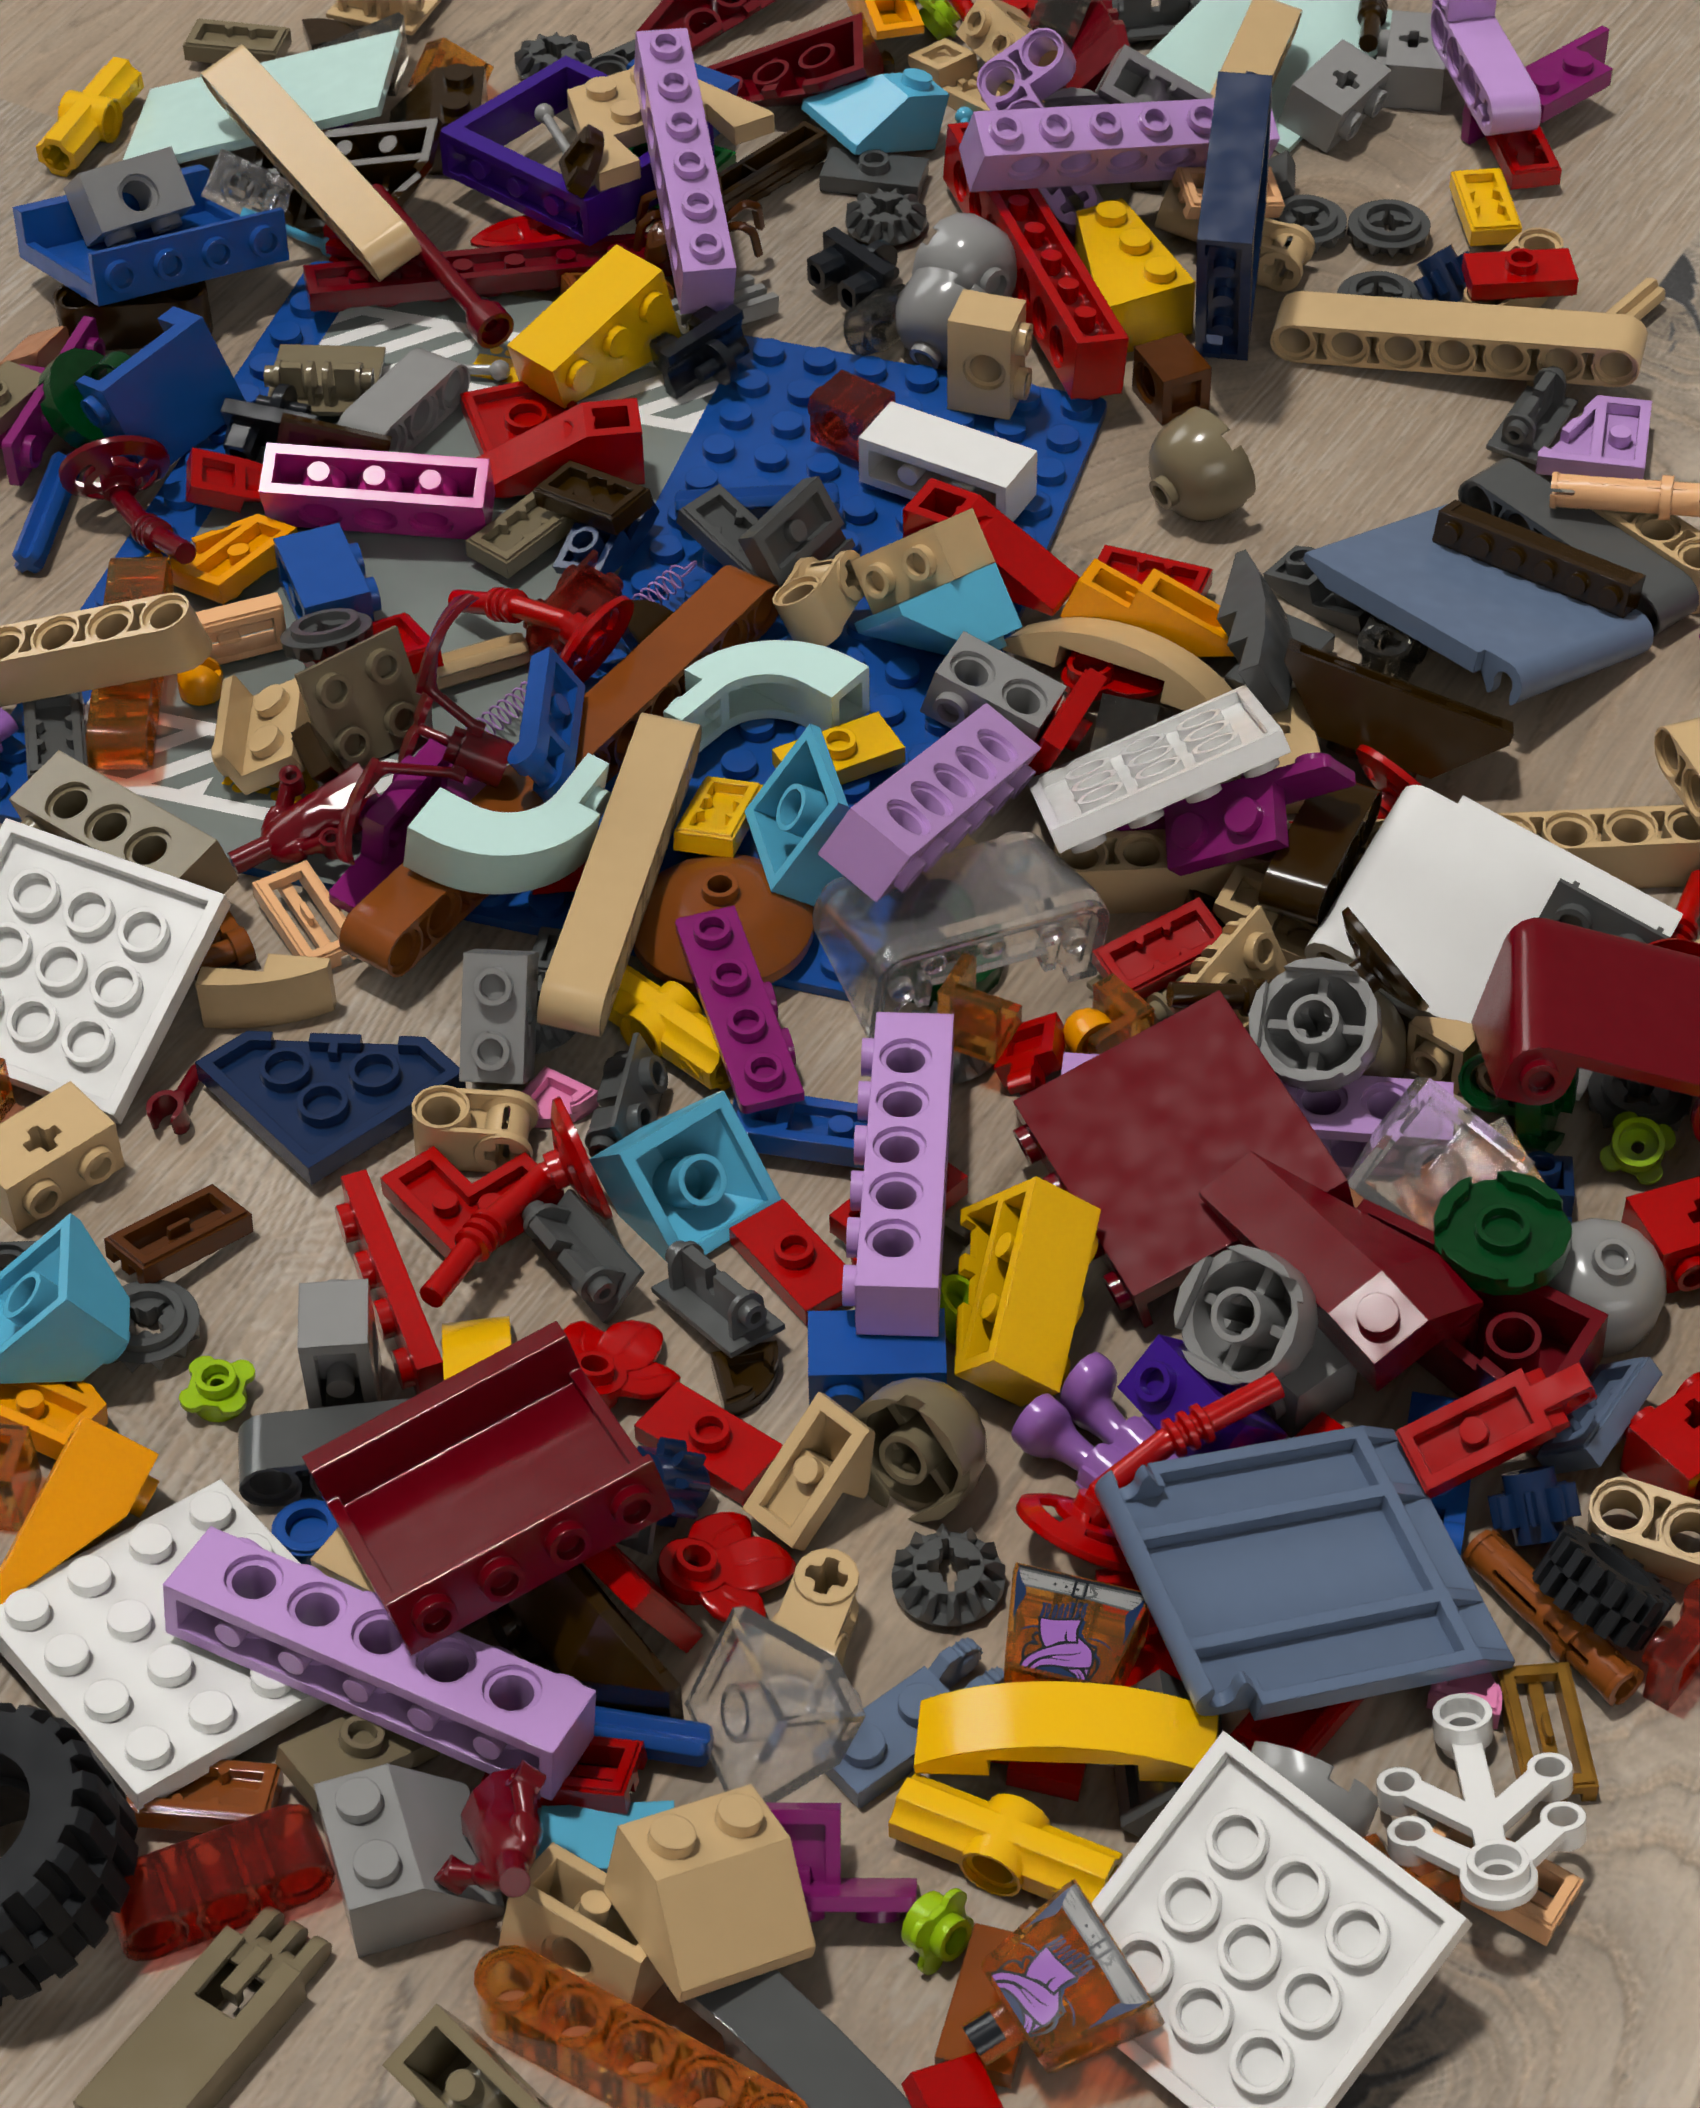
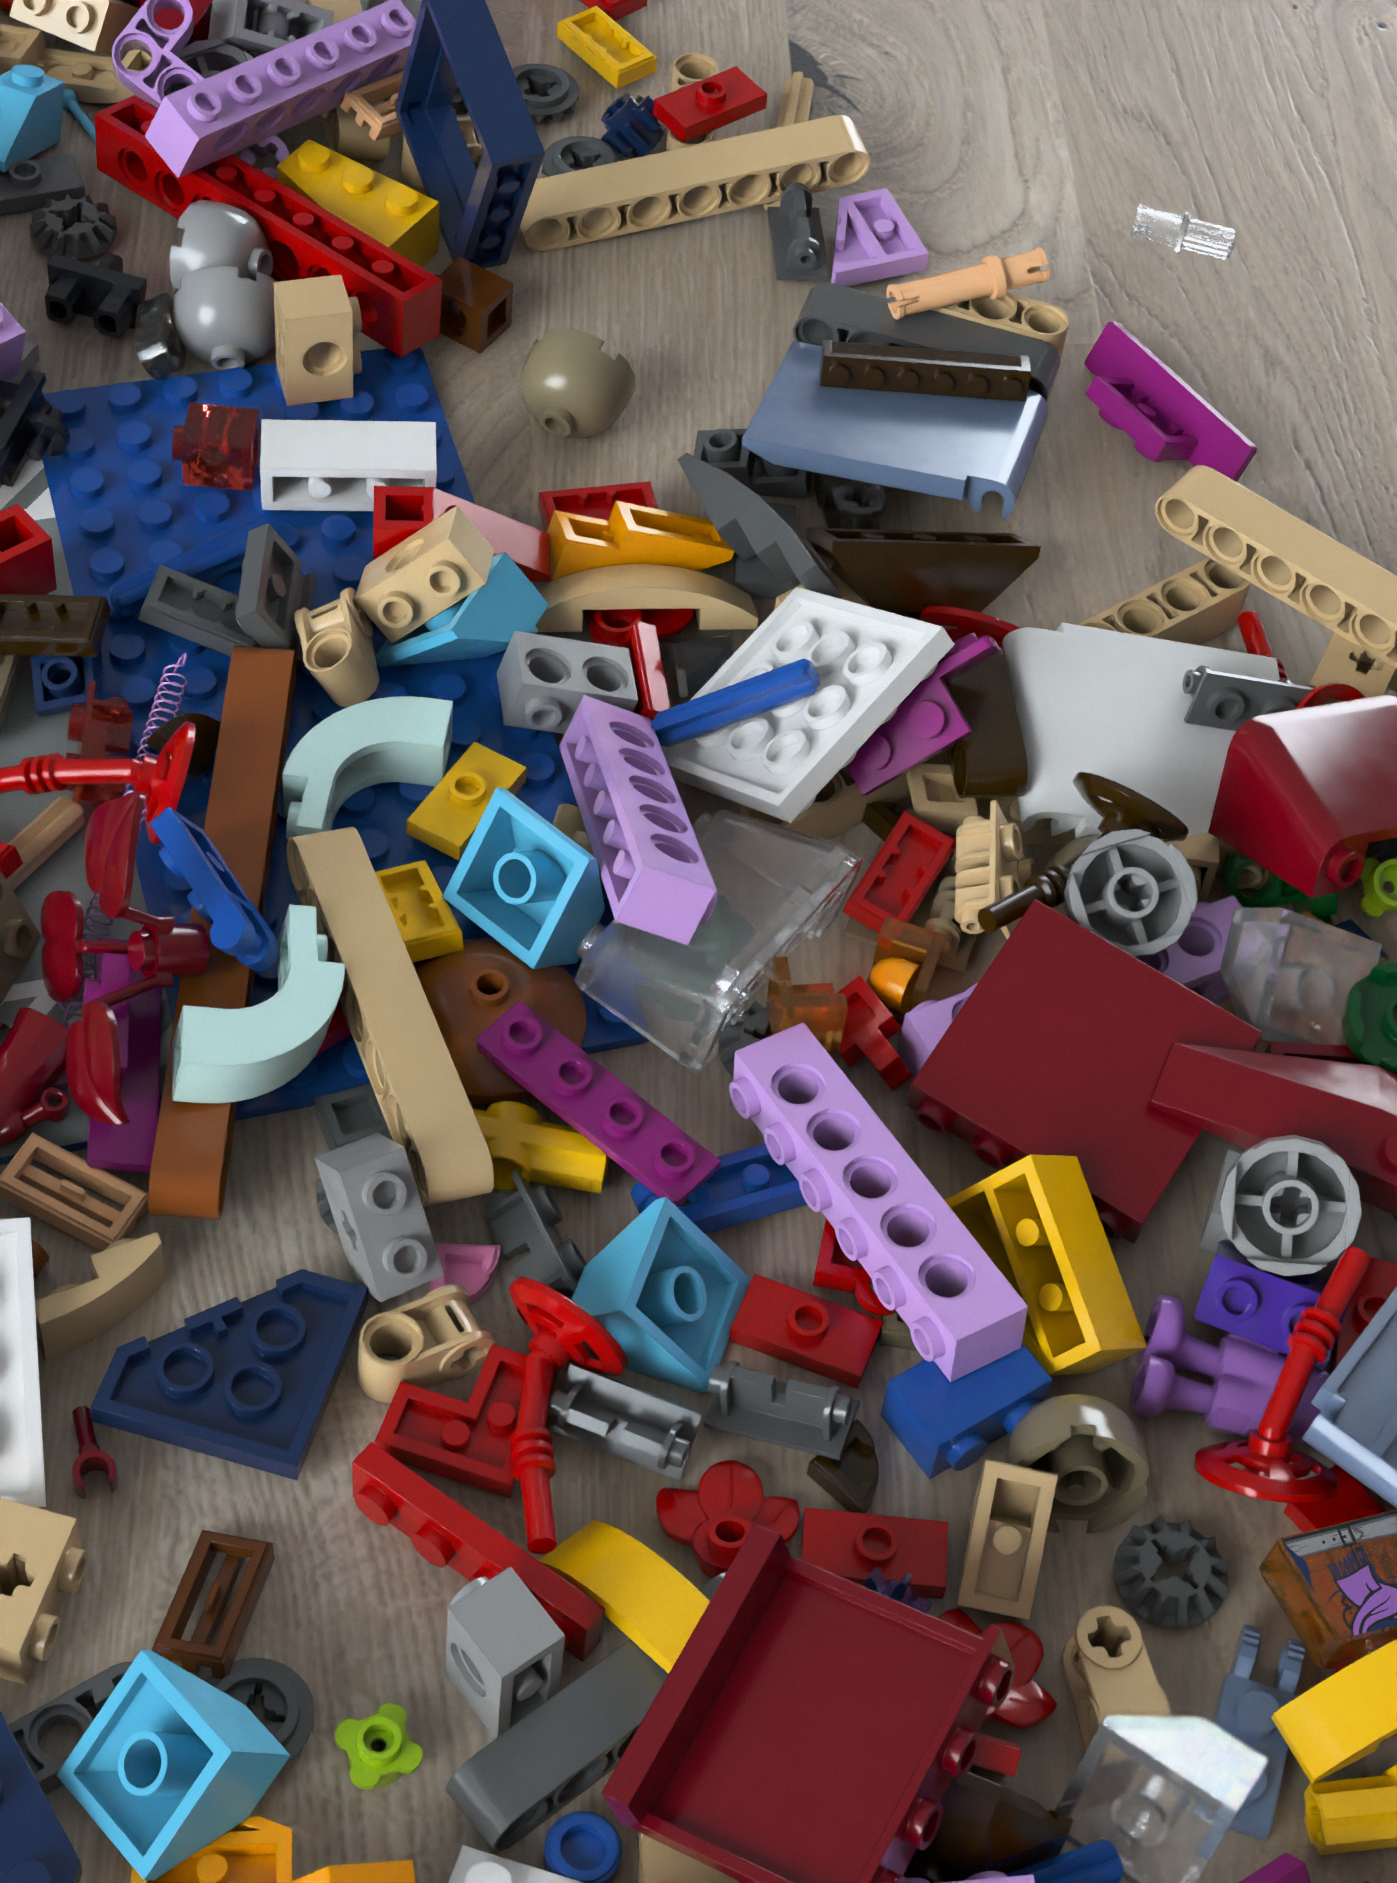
camera: 40 degrees left, 5 degrees up
none -> blue axle [651,659,820,747]

